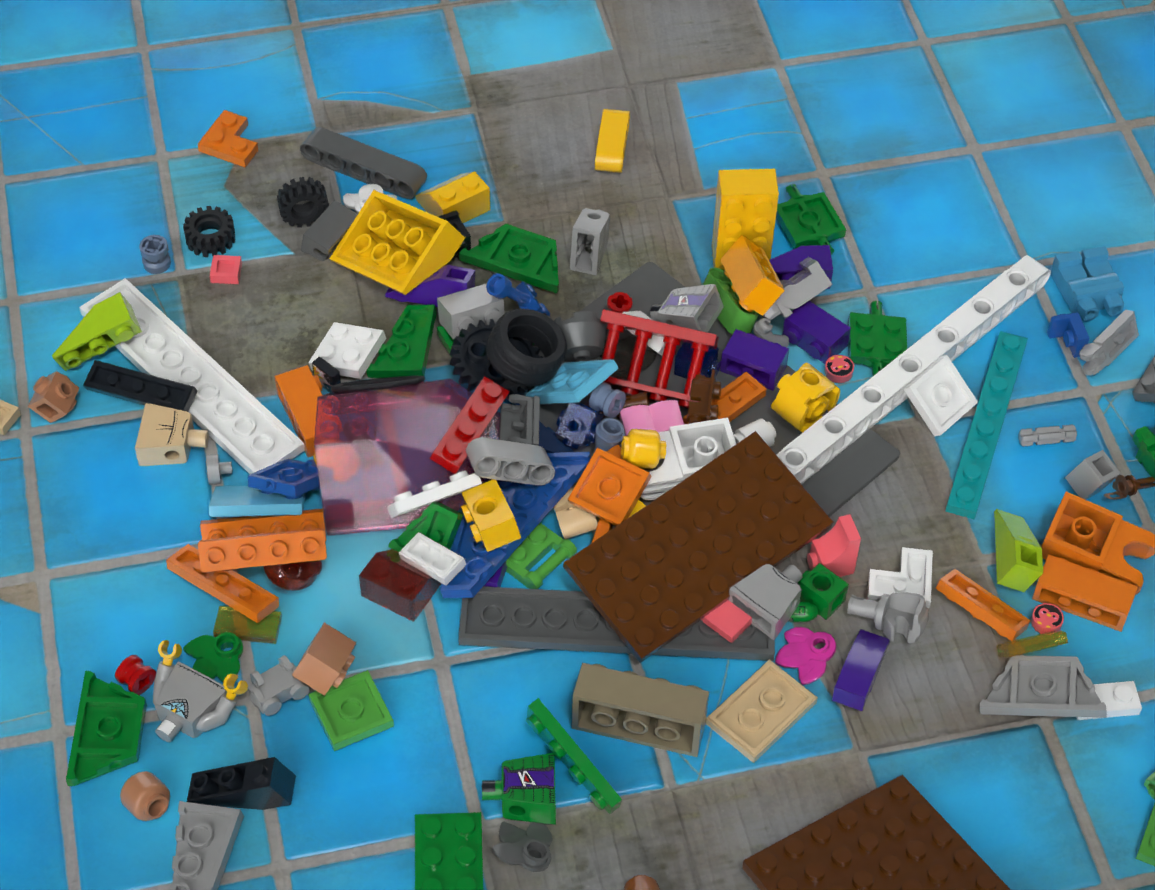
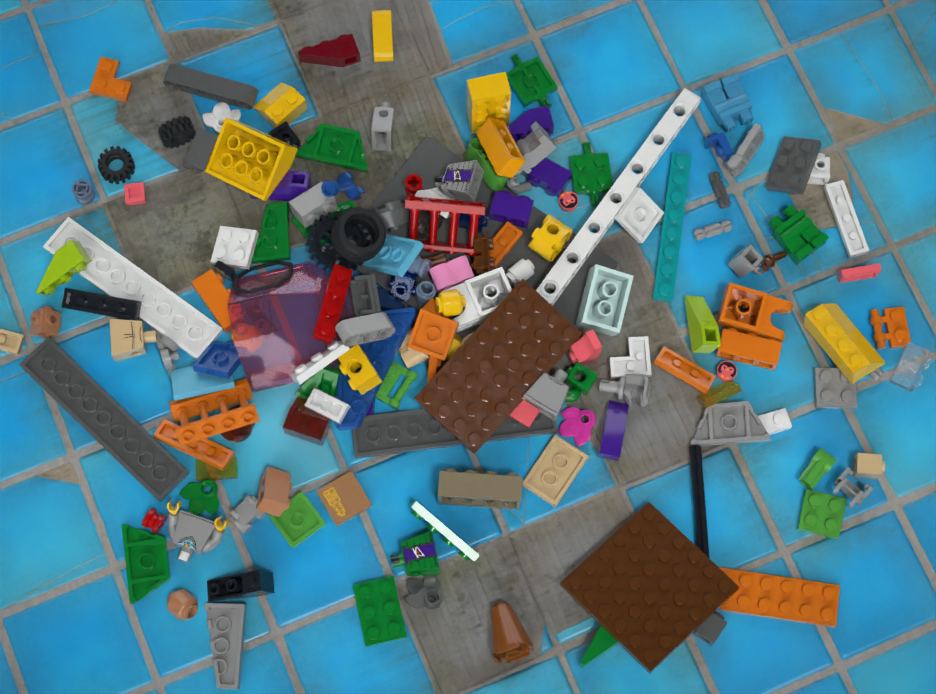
camera: 10 degrees left, 20 degrees up
none -> dark grey plate [19,337,190,502]
none -> light grey tile [159,335,179,353]
none -> dark red slope [298,34,361,67]
none -> medium nougat tile [316,470,372,527]
none -> light aqua brick [575,264,634,336]
none -> black axle [689,444,710,559]
none -> dark grey axle [709,171,731,209]

